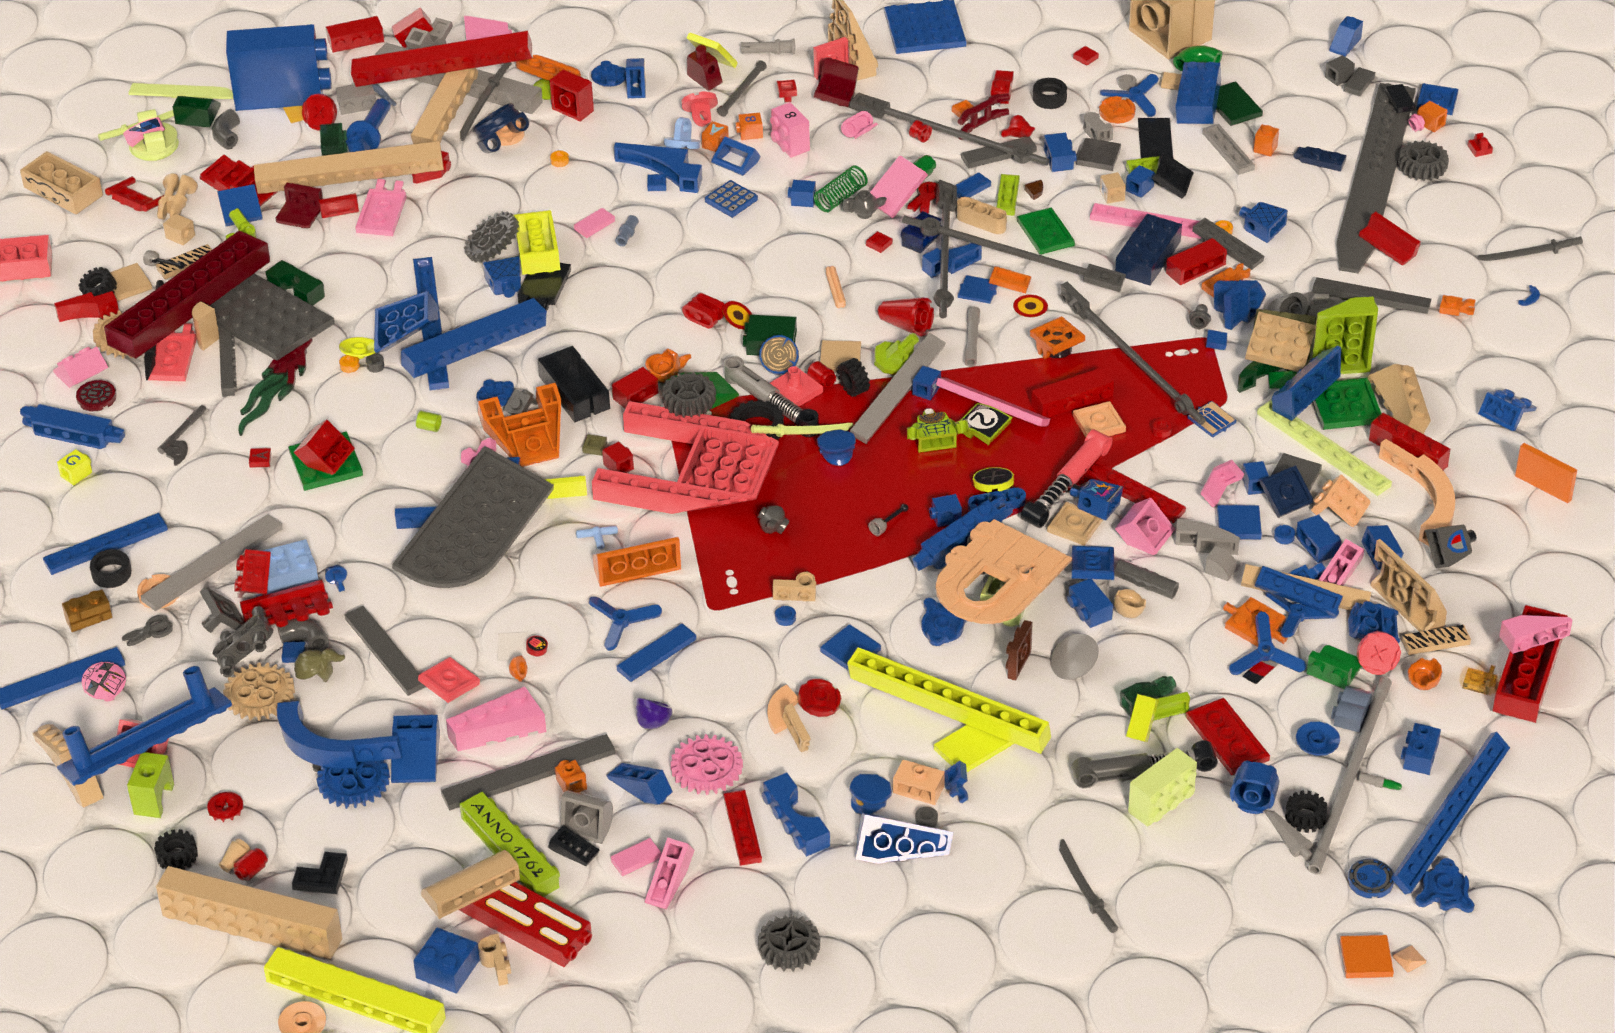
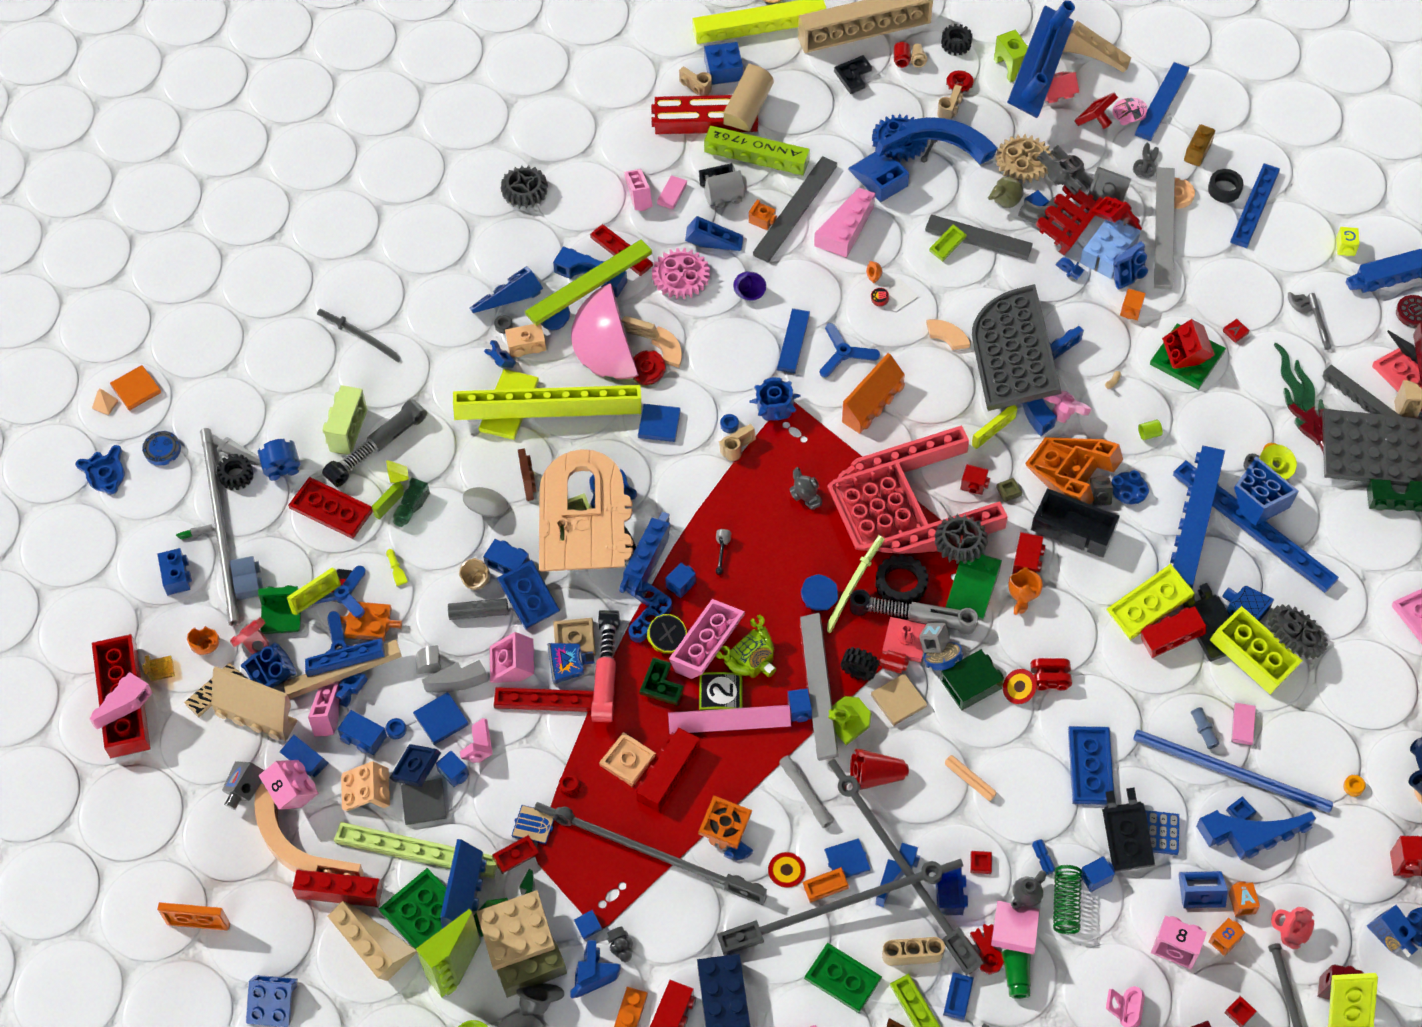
camera: 145 degrees right, 15 degrees up
coral tile [418,657,480,703] -> none
light blue piece [576,526,618,549] -> none
light blue tile [664,117,701,149] -> none
blue dish [1296,721,1340,756] -> none
blue plate [1391,731,1510,895] -> none
none -> bright pink brick [259,760,319,810]
none -> neon yellow tile [287,568,341,615]
none -> neon yellow piece [386,549,408,586]
none -> red plate [492,835,539,874]
none -> lime tile [525,239,652,326]
none -> bright pink brick [571,283,639,380]
none -> dark green brick [639,657,684,706]
none -> bright pink slope [669,599,745,679]
none -> blue brick [749,377,801,421]
none -> light grey brick [919,623,950,653]
none -> light nougat tile [926,319,970,350]
none -> lime tile [929,224,967,262]
none -> tan plate [937,85,963,120]
none -> blue piece [1032,839,1055,875]
none -> blue tile [1068,726,1114,805]
none -> red tile [1074,92,1118,129]
none -> black tile [1102,787,1155,872]
none -> tan piece [1105,371,1121,389]
none -> neon yellow tile [1106,564,1195,641]
none -> blue slope [1113,241,1148,290]
none -> orange brick [1120,289,1146,321]
none -> axle [1133,729,1333,813]
none -> red brick [1141,606,1206,658]

